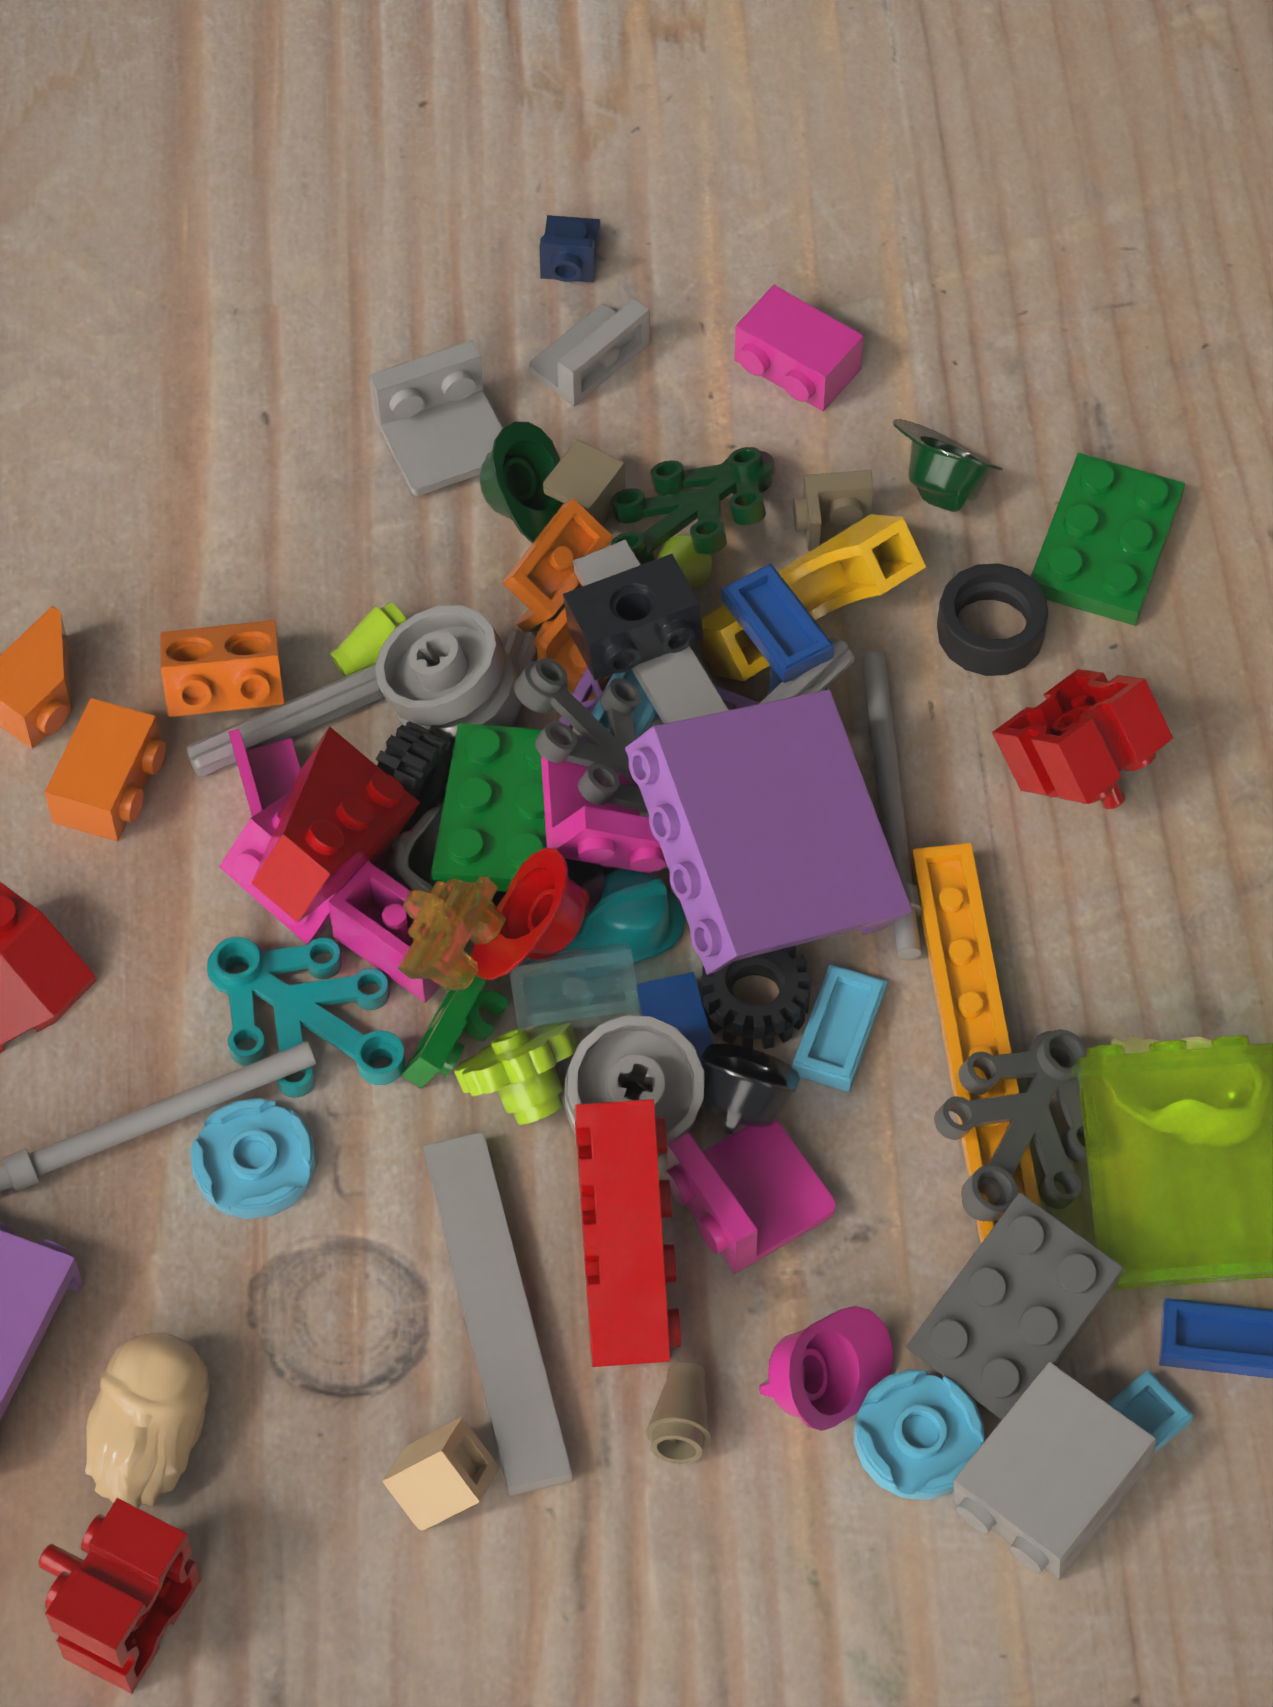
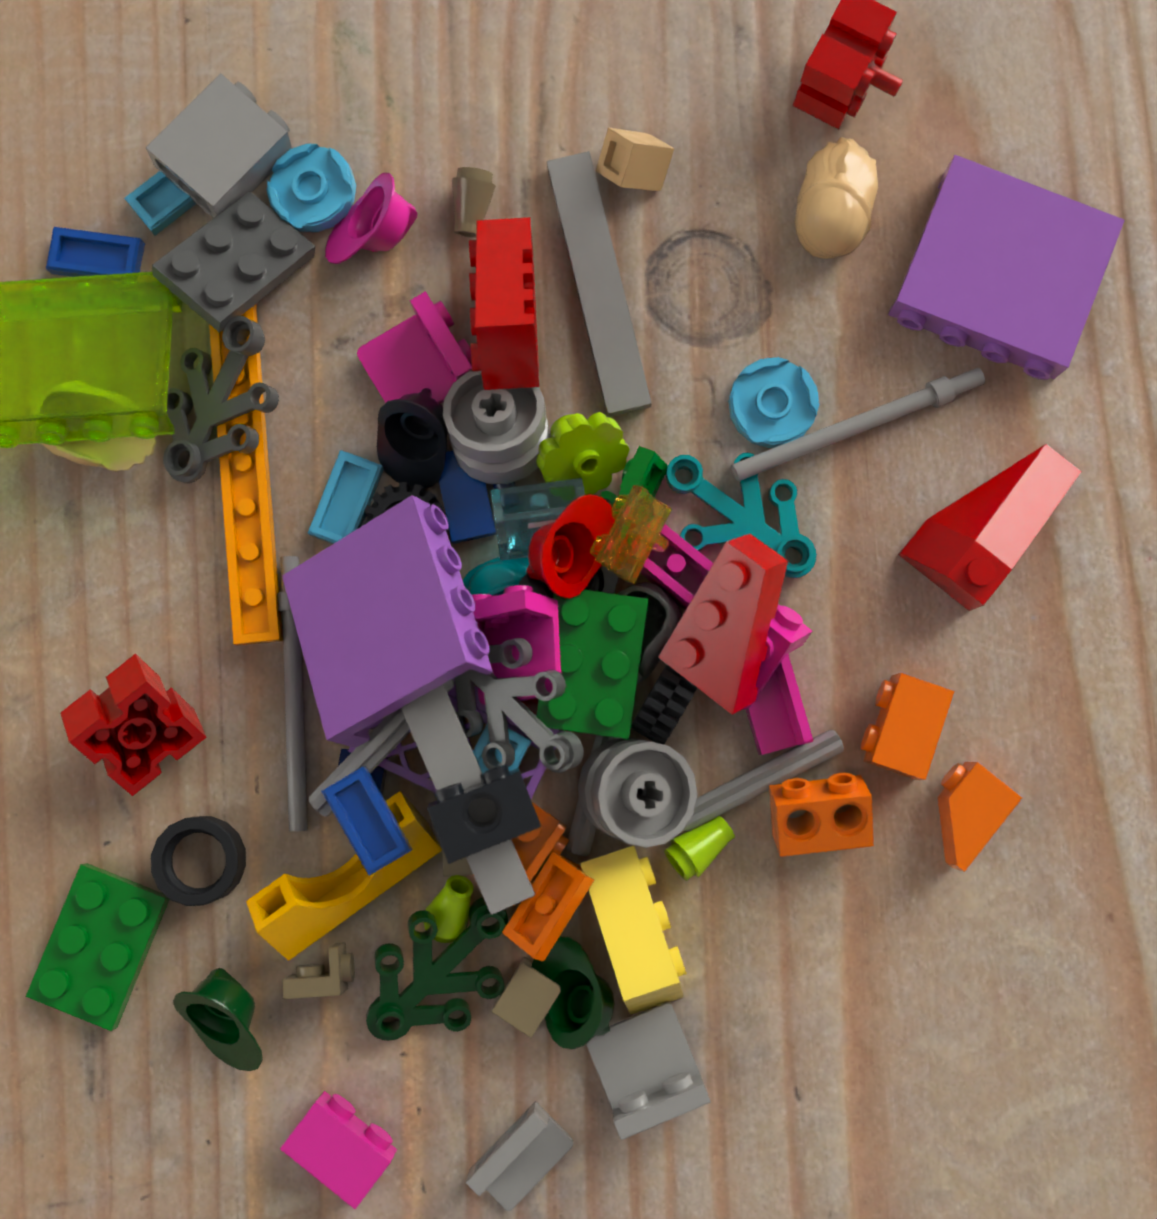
camera: 175 degrees left, 25 degrees up
none -> light yellow wedge [580,845,687,1015]

